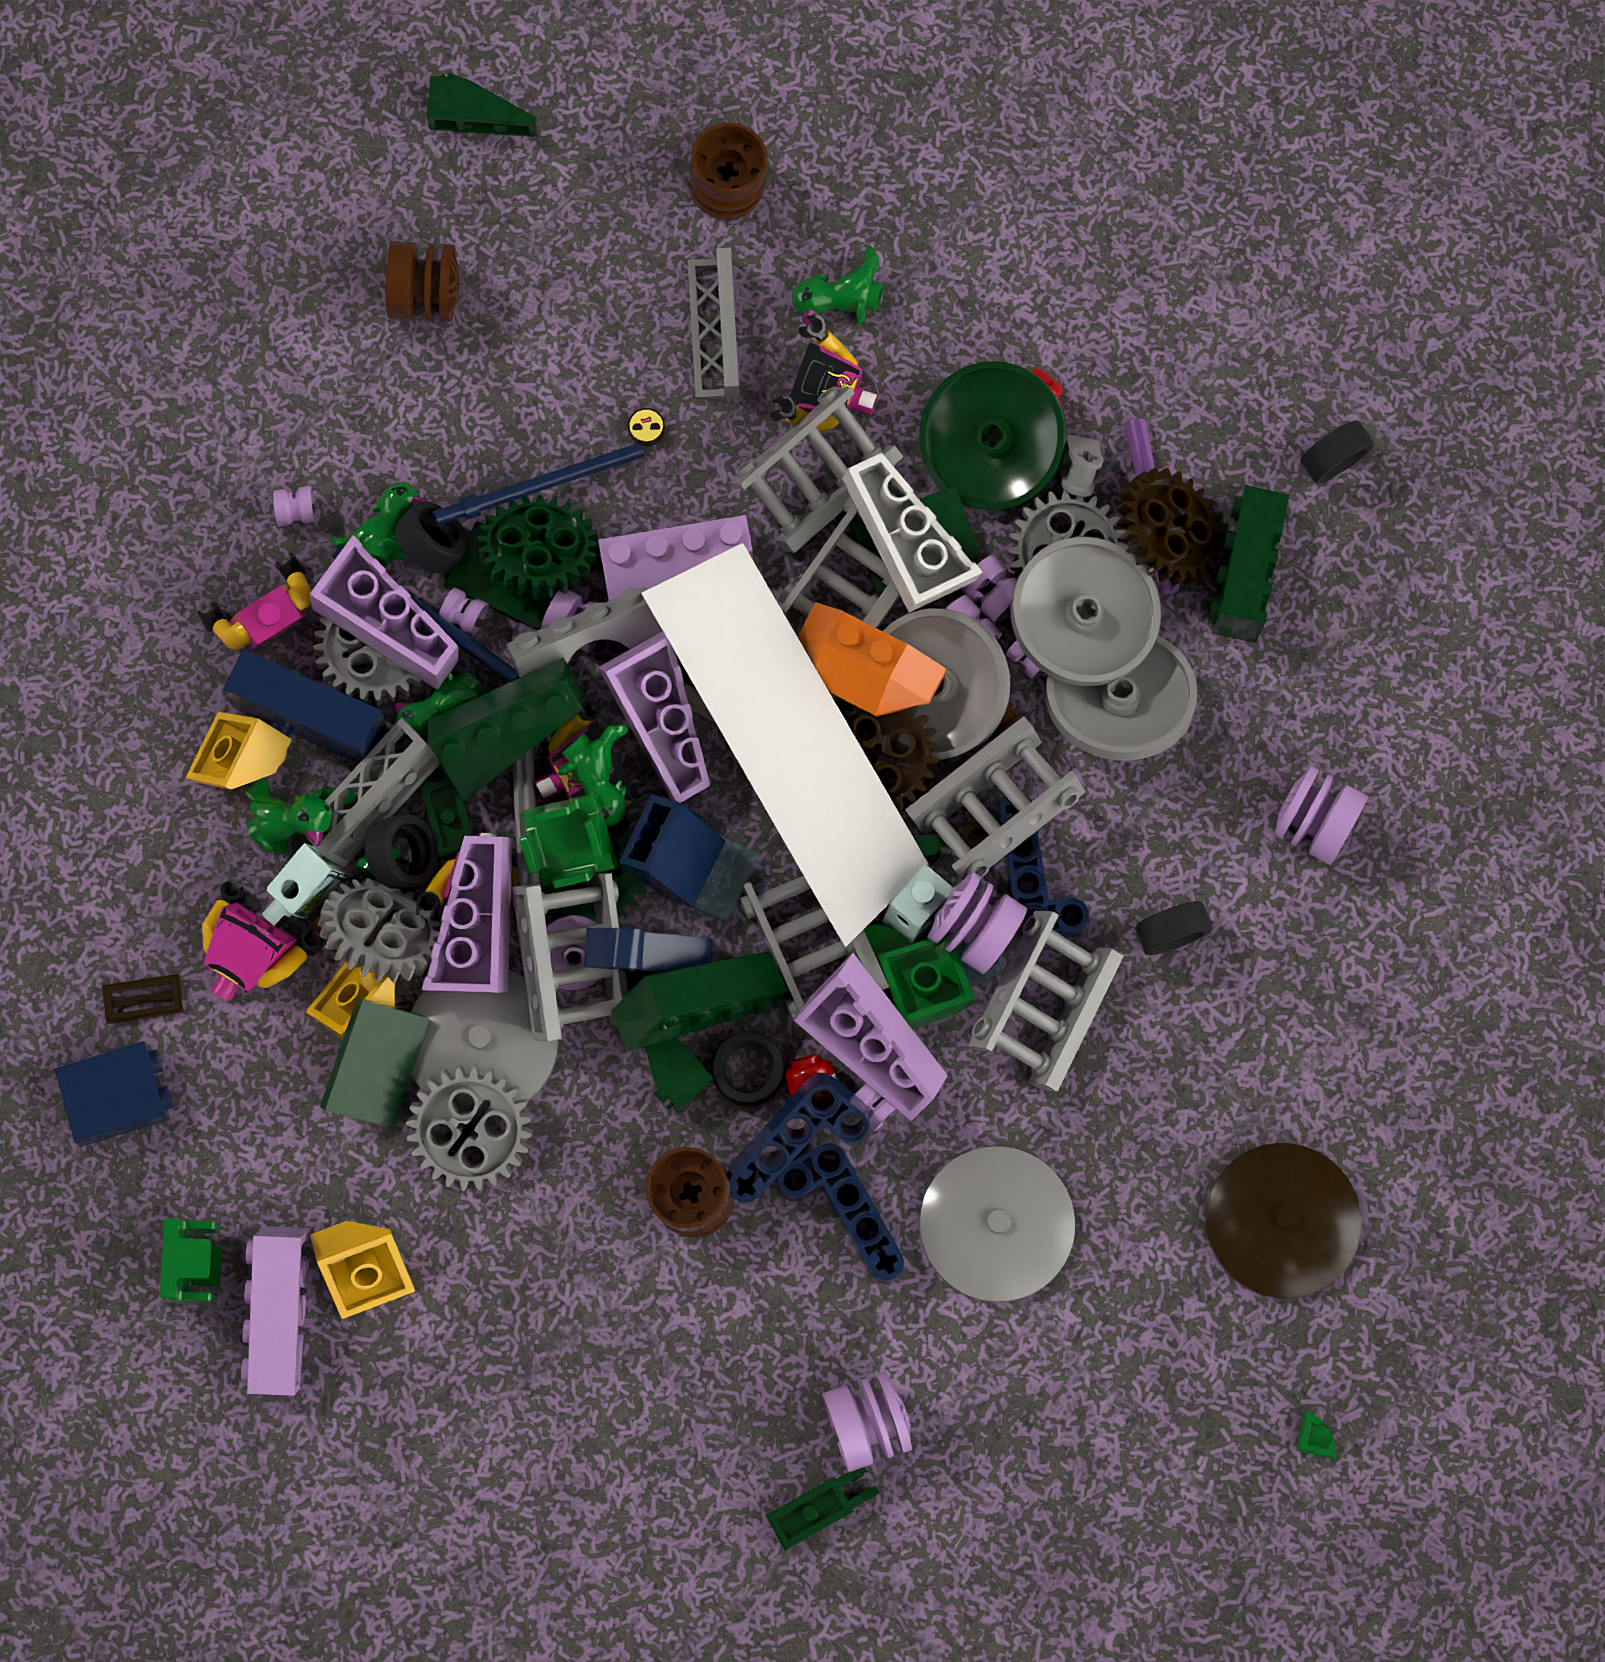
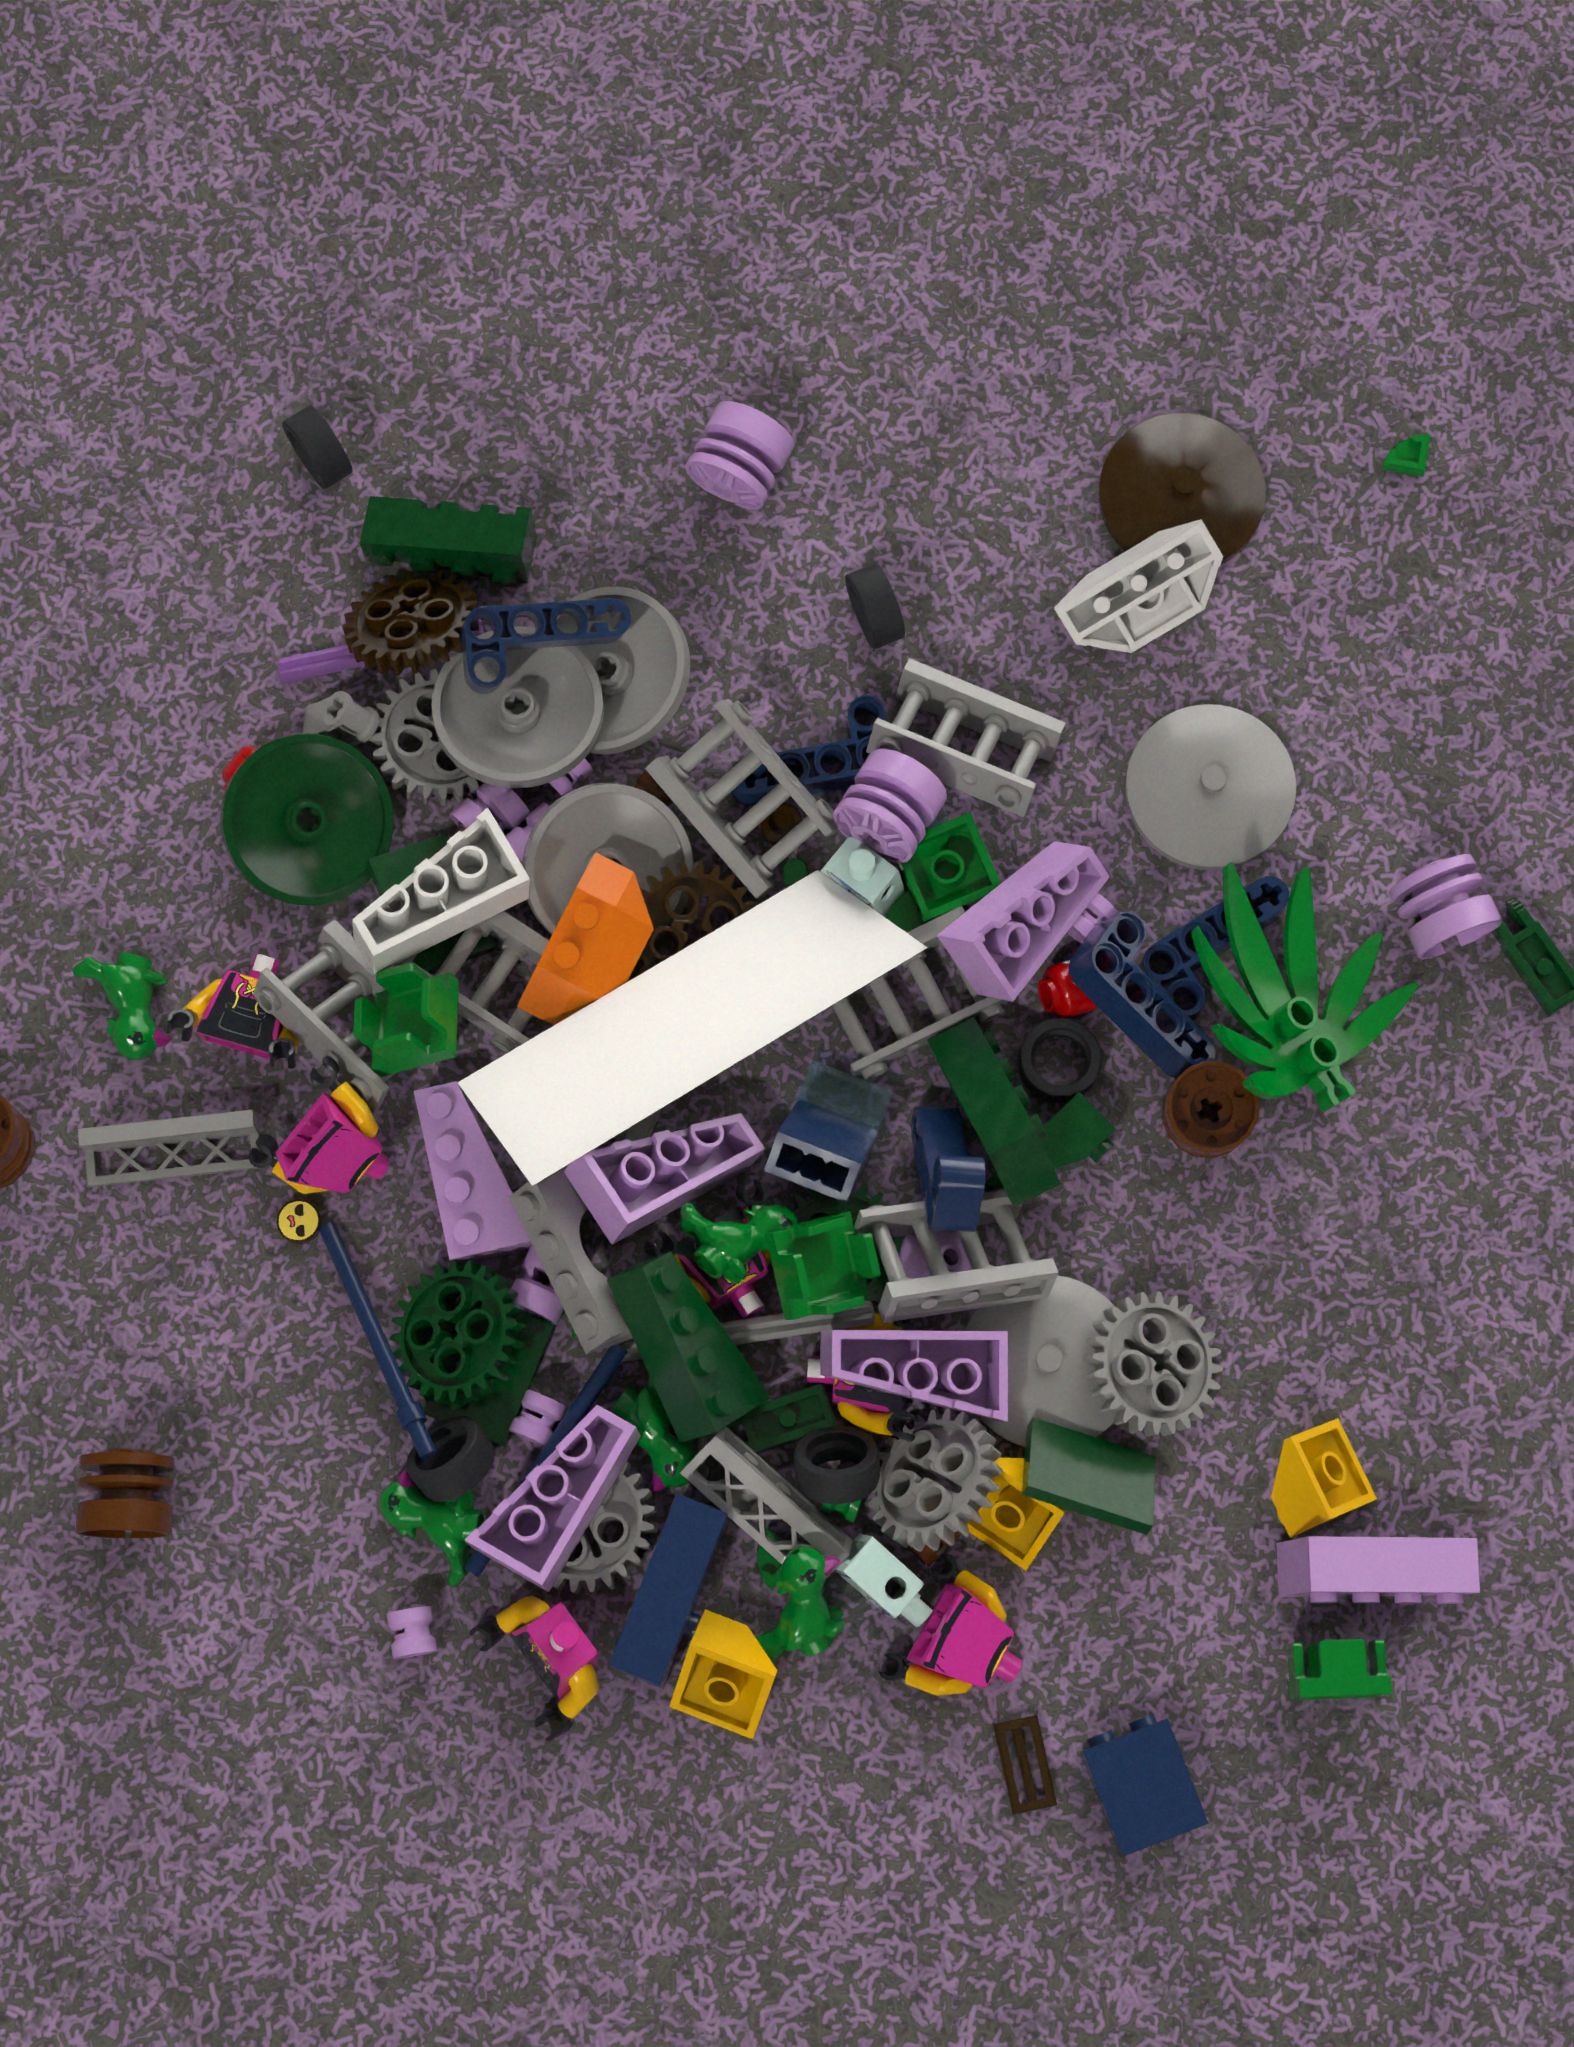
camera: 90 degrees left, 0 degrees up
none -> dark pink torso [249,1057,389,1194]
none -> green panel [353,963,459,1077]
none -> dark blue beam [461,598,631,694]
none -> white wedge [1054,519,1223,653]
none -> green plant [1192,862,1418,1113]

